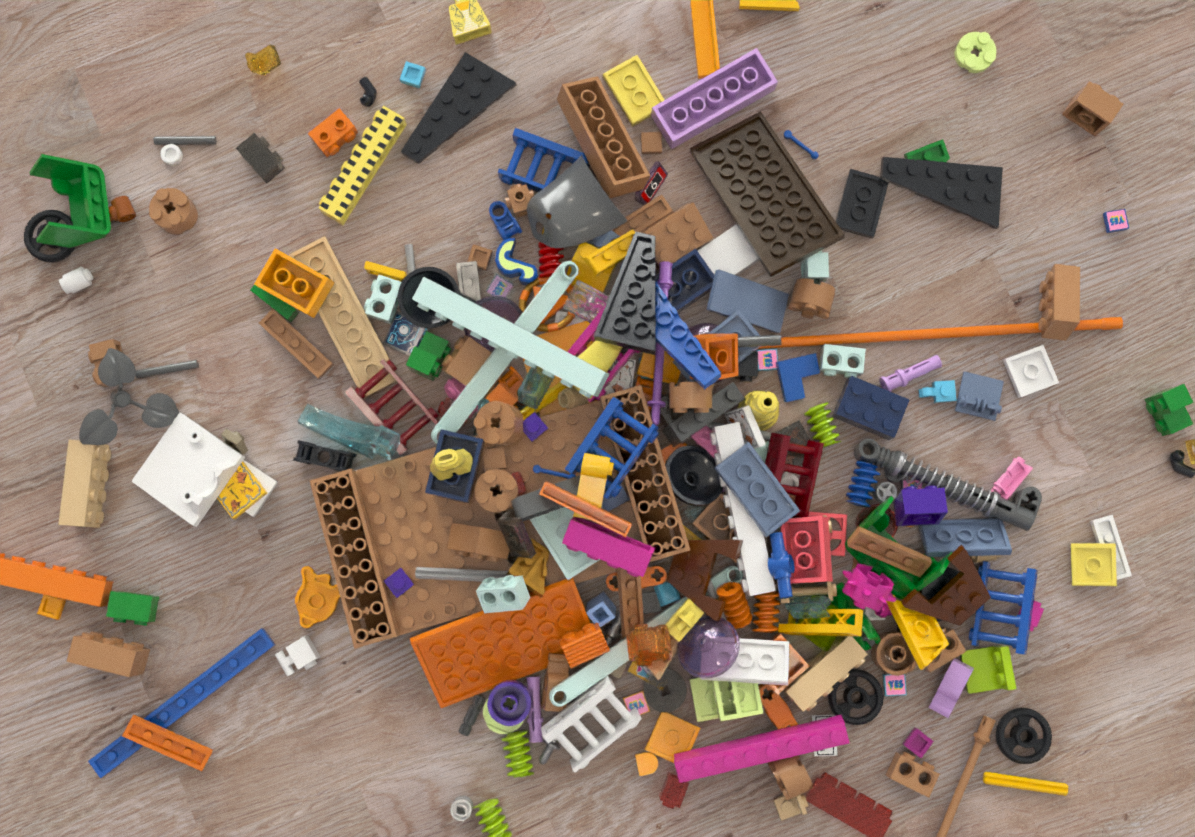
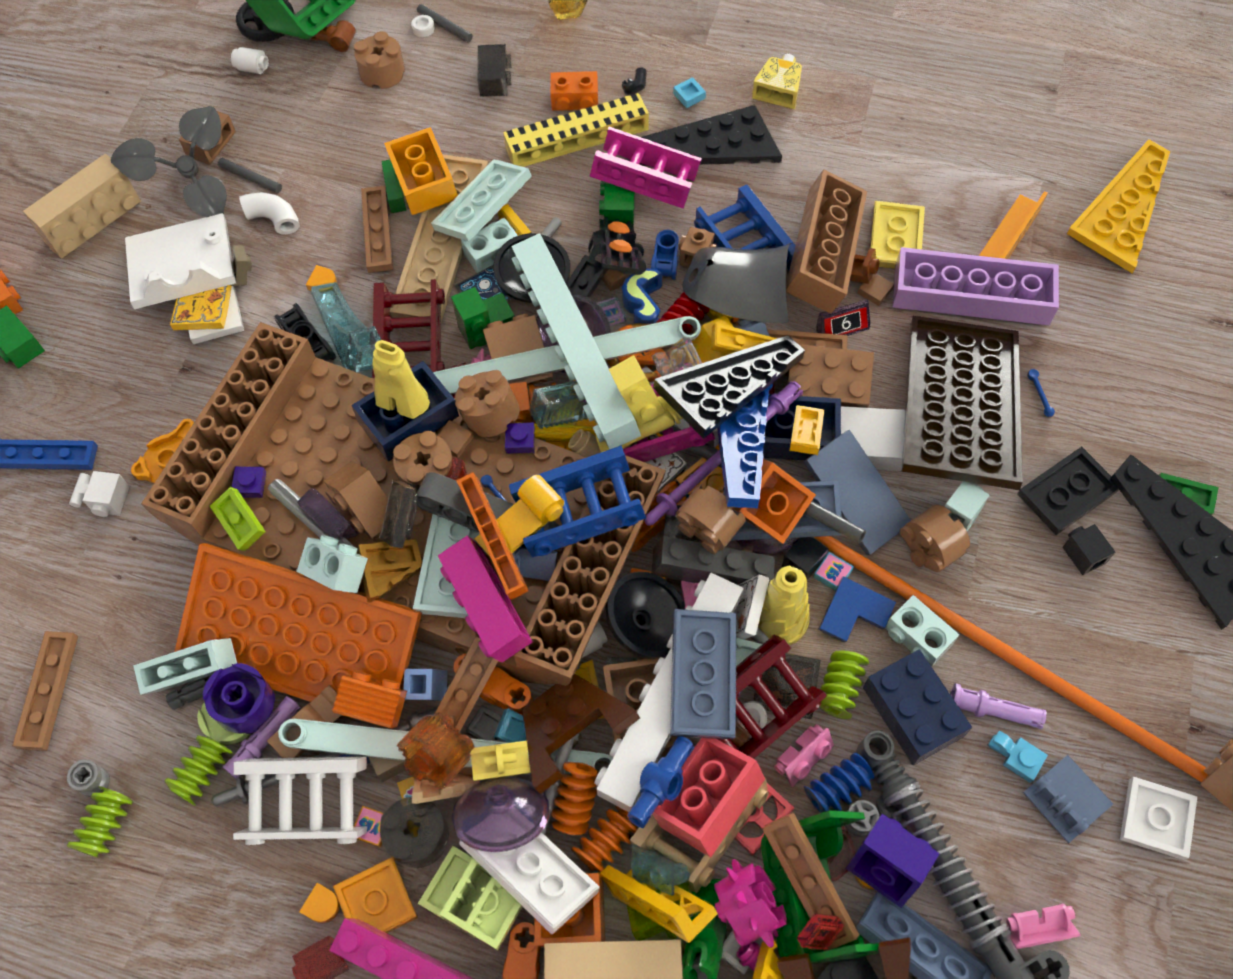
camera: 45 degrees right, 20 degrees down
none -> medium nougat plate [12,631,78,751]
none -> light aqua brick [133,638,237,695]
none -> lime plate [210,487,266,551]
none -> white cylinder [239,192,299,235]
none -> clear purple slope [297,488,358,540]
none -> light orange tile [306,265,337,294]
none -> light aqua plate [431,159,532,242]
none -> black piece [588,216,646,275]
none -> dark pink fence [589,127,702,209]
none -> green brick [599,181,635,225]
none -> light yellow brick [609,355,665,426]
none -> bright pink hinge [774,724,834,787]
none -> yellow plate [789,405,824,455]
none -> clear red tile [797,914,844,950]
none -> dark orange bracket [850,248,880,284]
none -> black brick [1062,524,1116,576]

